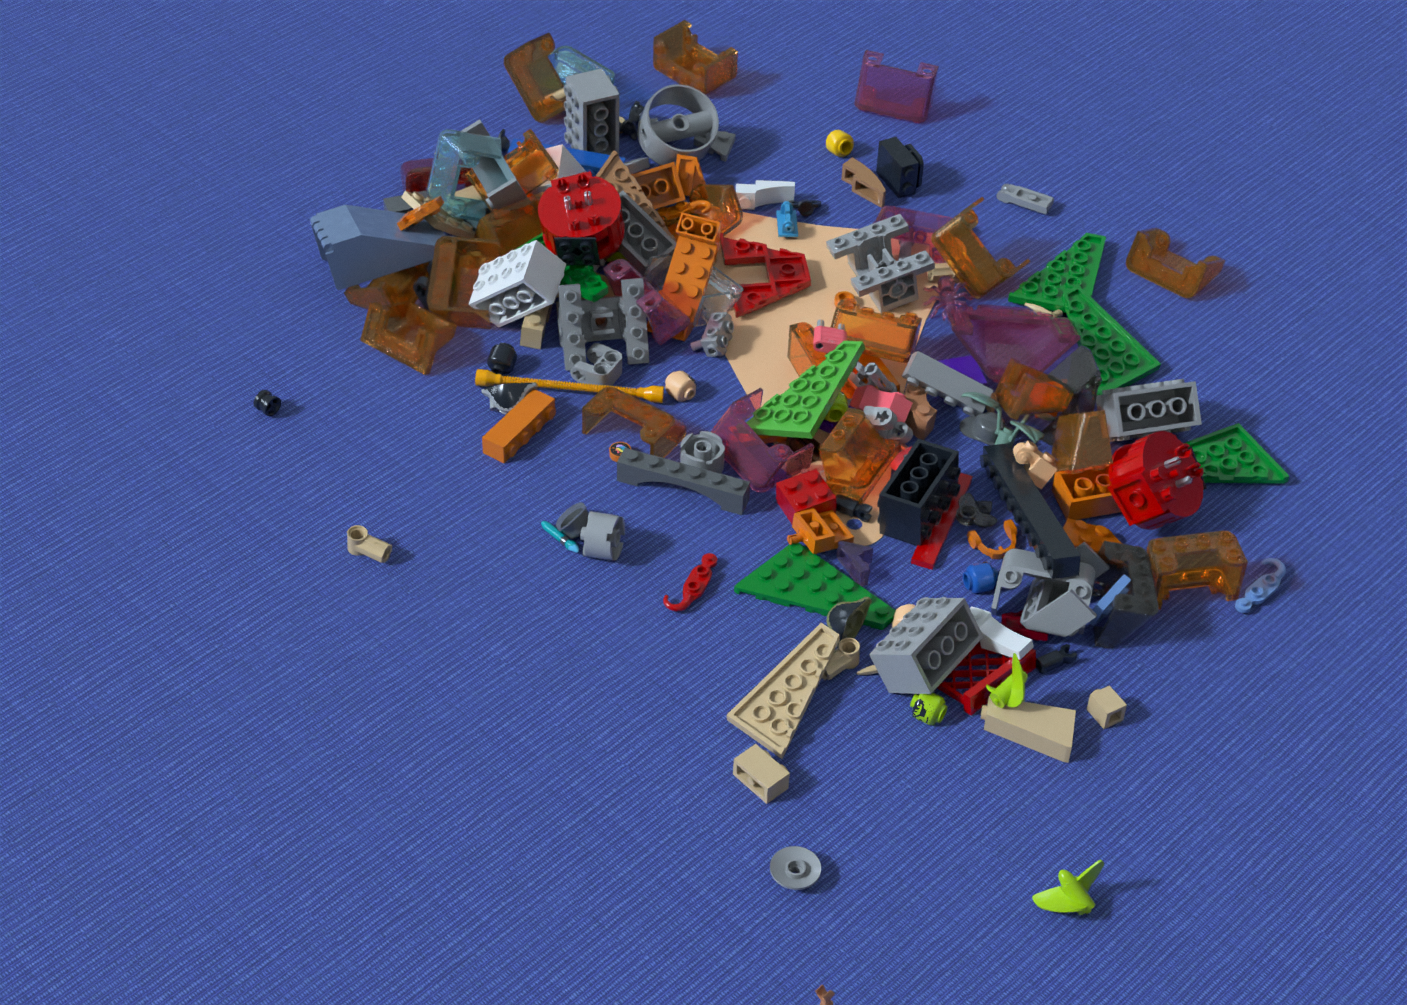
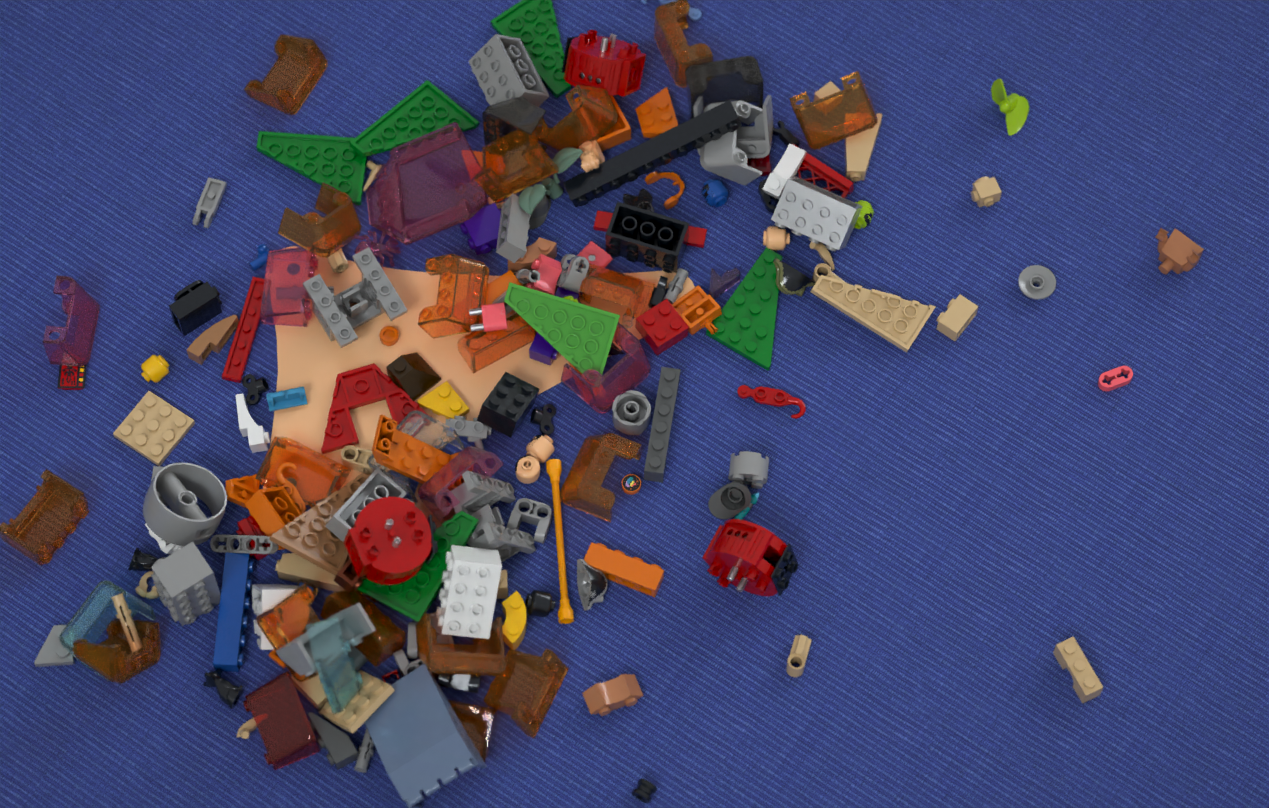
camera: 100 degrees left, 20 degrees up
orange wing [397,196,445,230] -> none
lime piece [986,653,1028,708] -> none
medium blue plate [1089,574,1131,626] -> none
none -> piece [58,357,87,390]
none -> tan plate [113,391,195,466]
none -> red tile [222,277,272,383]
none -> dark brown slope [386,353,442,401]
none -> yellow wing [417,381,470,419]
none -> black brick [477,372,539,438]
none -> yellow brick [500,591,527,651]
none -> light nougat head [515,455,540,484]
none -> black piece [530,404,556,436]
none -> nougat brick [582,674,644,716]
none -> light grey pin [663,268,689,304]
none -> red piece [702,519,798,596]
none -> clear orange windscreen [789,71,878,150]
none -> tan brick [971,177,1002,207]
none -> tan arch [1053,636,1103,704]
none -> coral beam [1098,366,1133,392]

